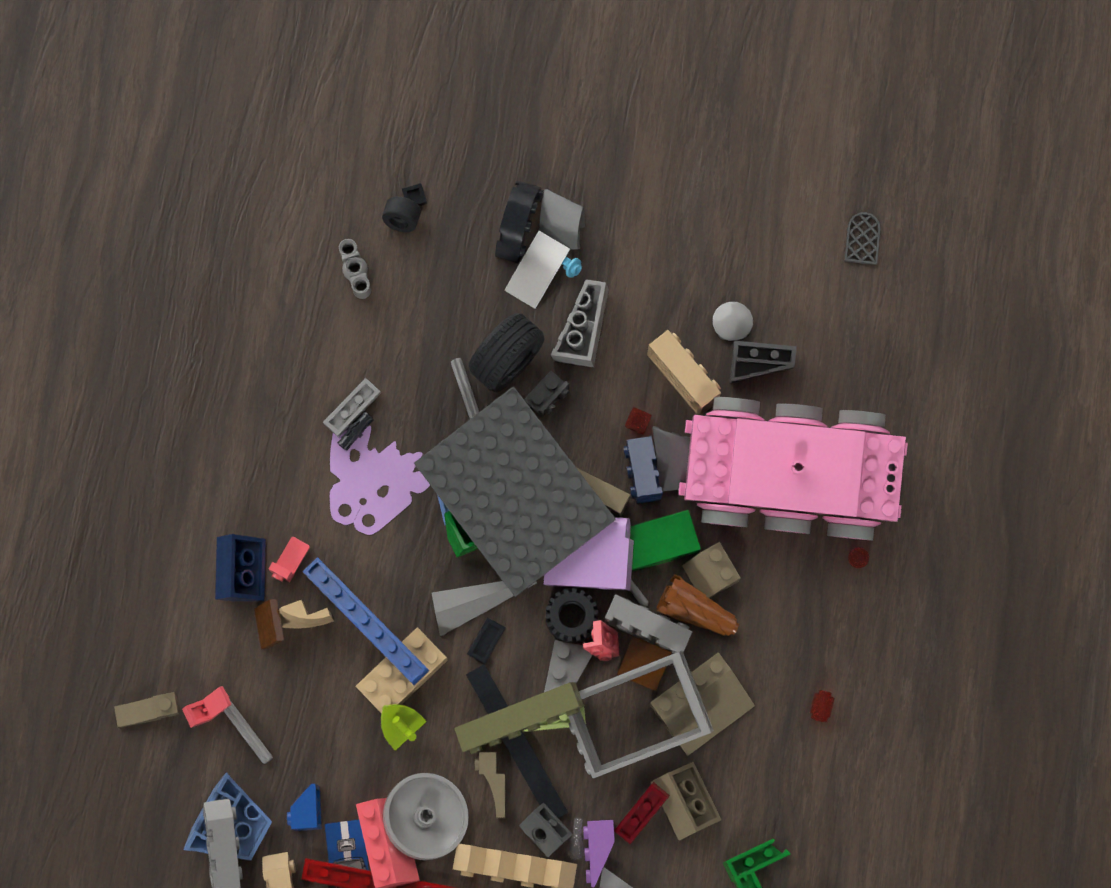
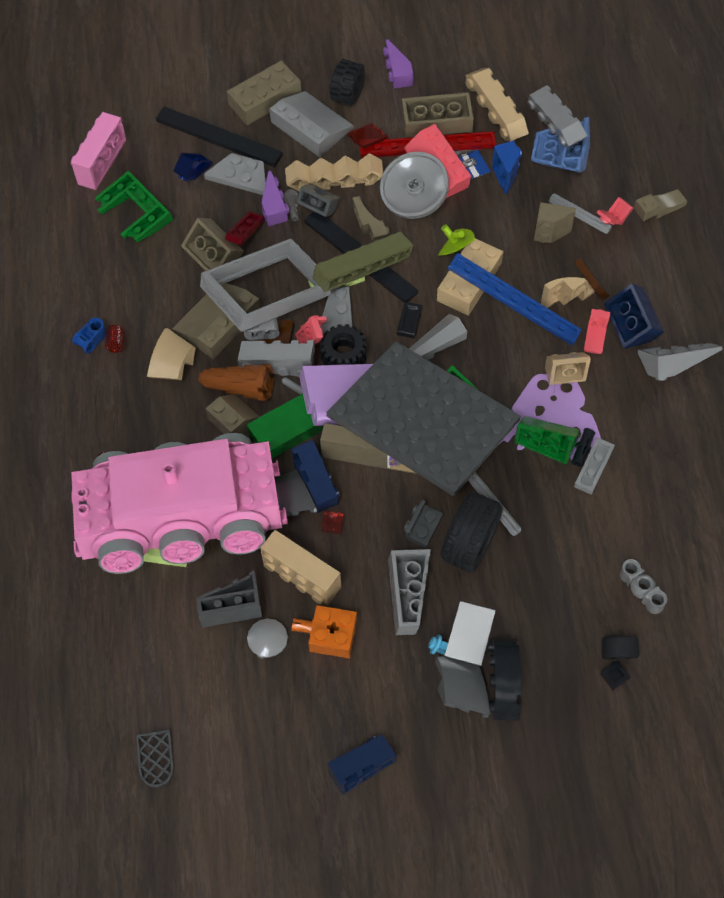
camera: 165 degrees right, 15 degrees down
none -> blue piece [72,318,107,354]
none -> tan slope [147,328,196,380]
none -> light grey piece [244,317,280,341]
none -> orange brick [292,605,357,659]
none -> dark blue wedge [327,734,397,795]
none -> green wedge [514,416,580,465]
none -> dark tan slope [534,202,576,243]
none -> tan slope [545,352,591,385]
none -> light grey wedge [638,343,722,381]

